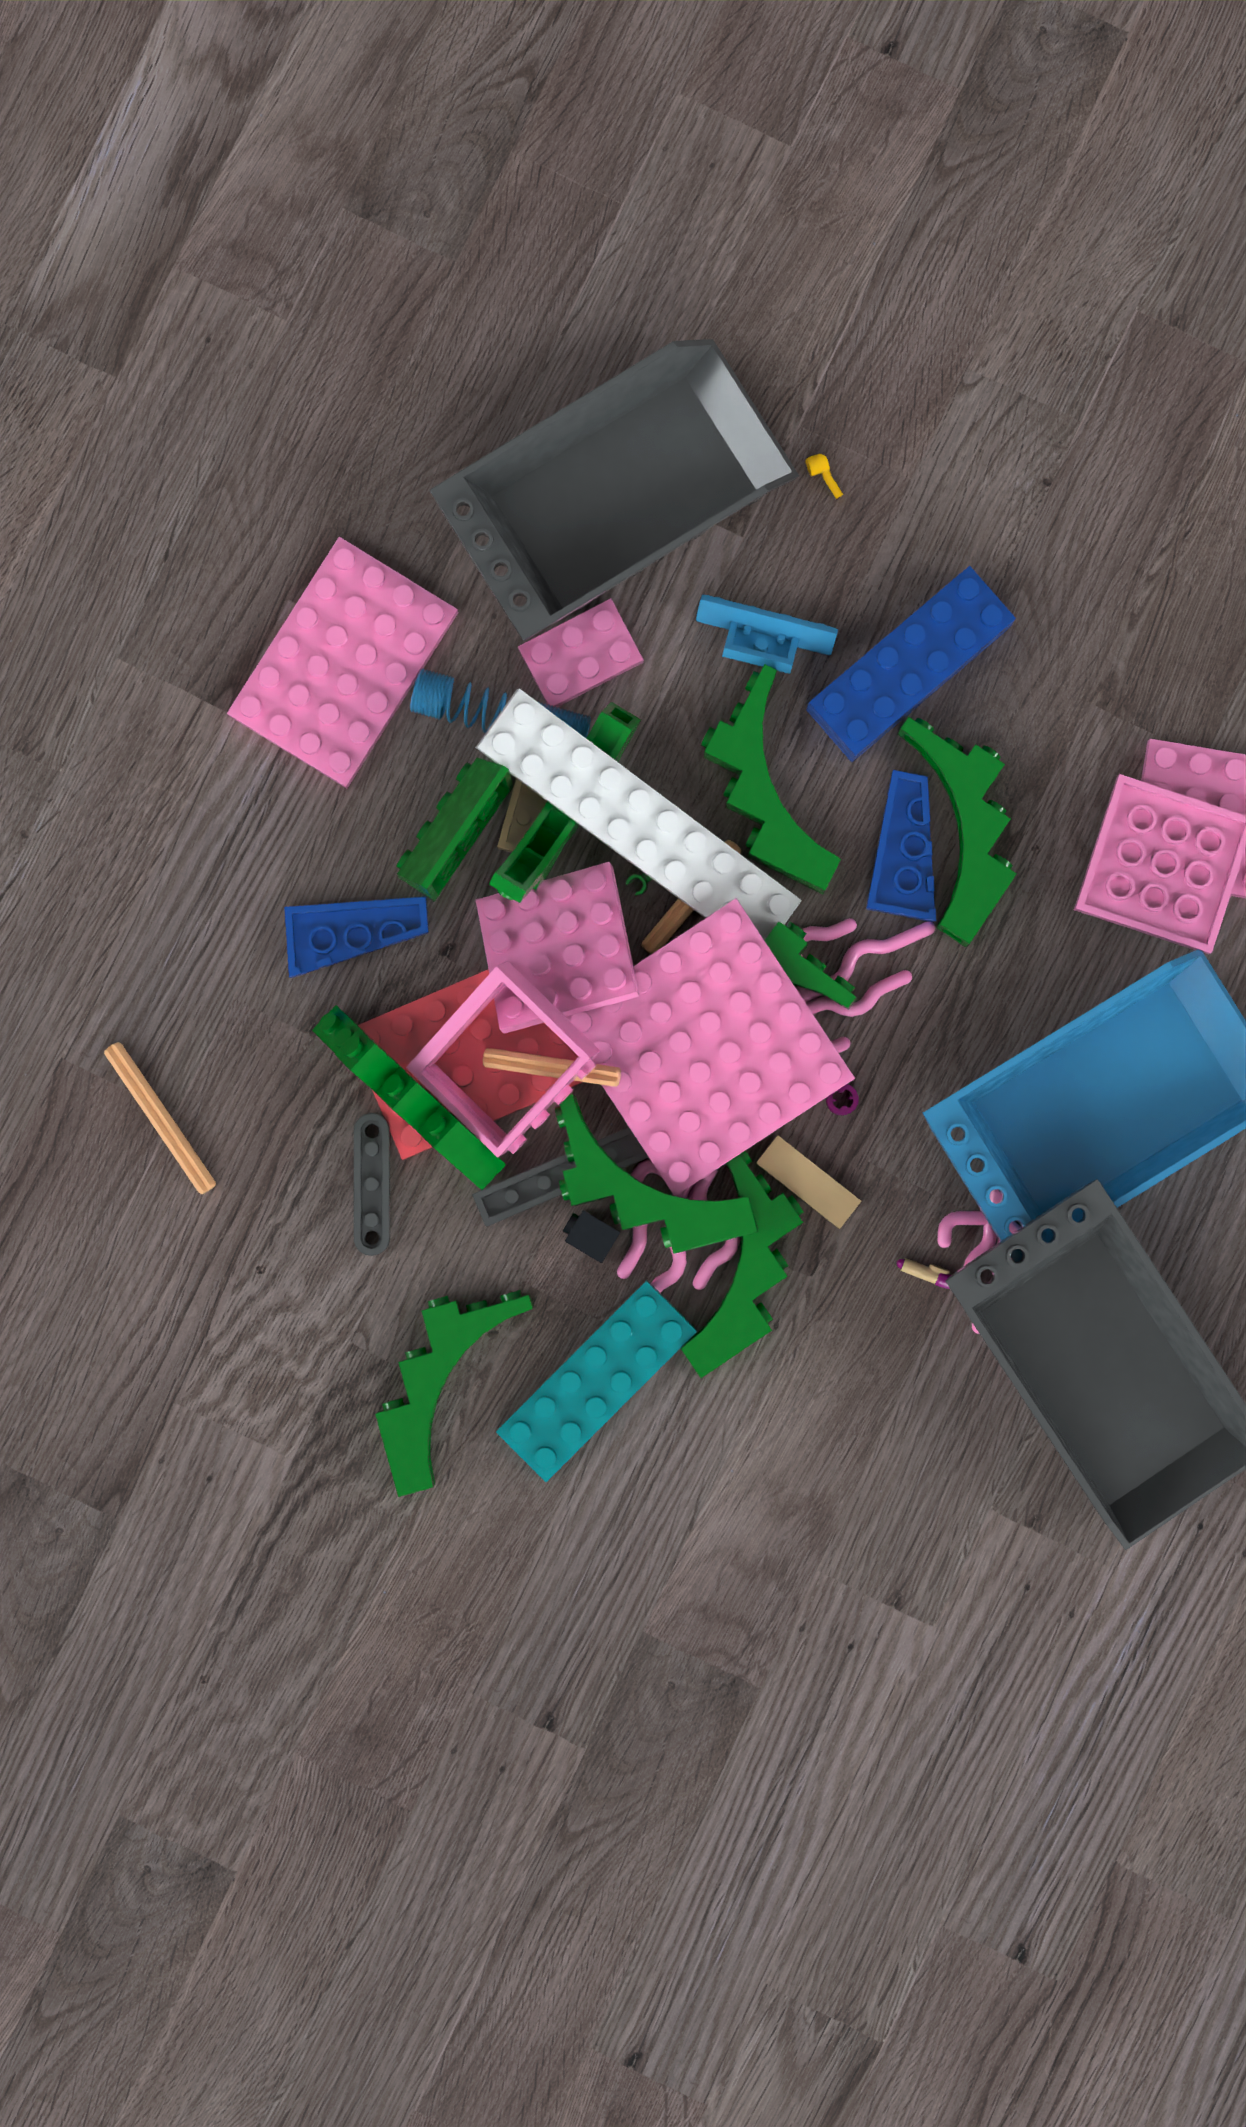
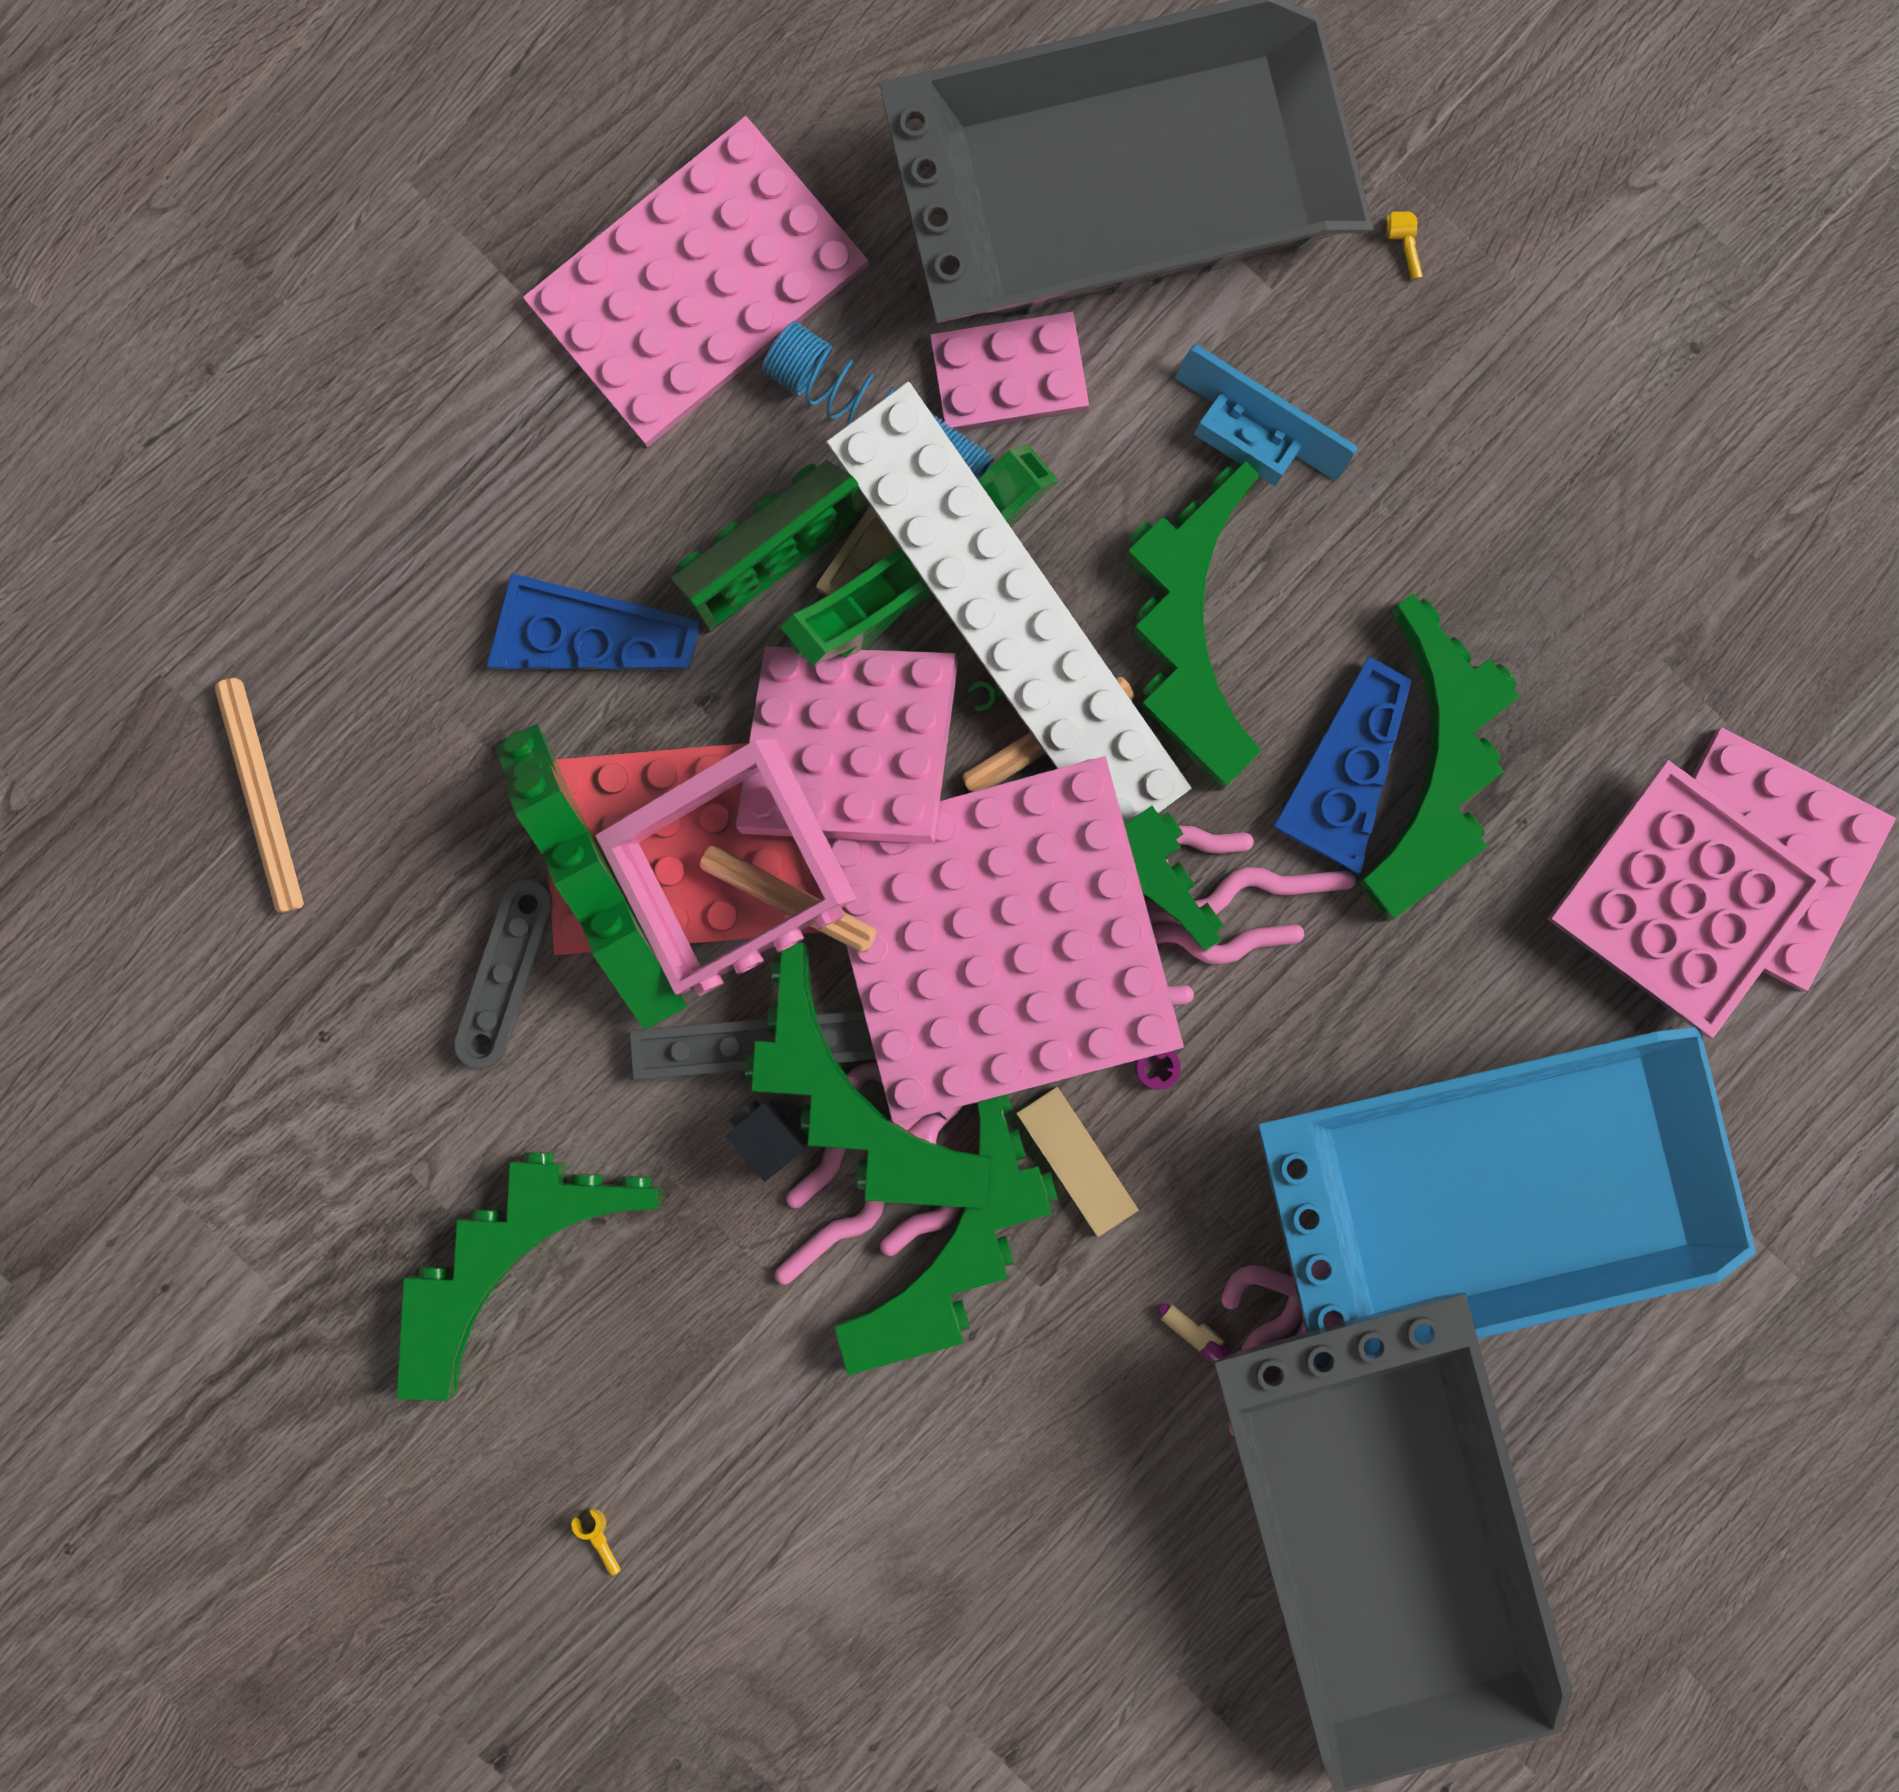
camera: 20 degrees right, 0 degrees up
teal plate [496,1280,697,1482] -> none
blue brick [806,566,1016,762] -> none
none -> yellow hand [571,1509,621,1576]

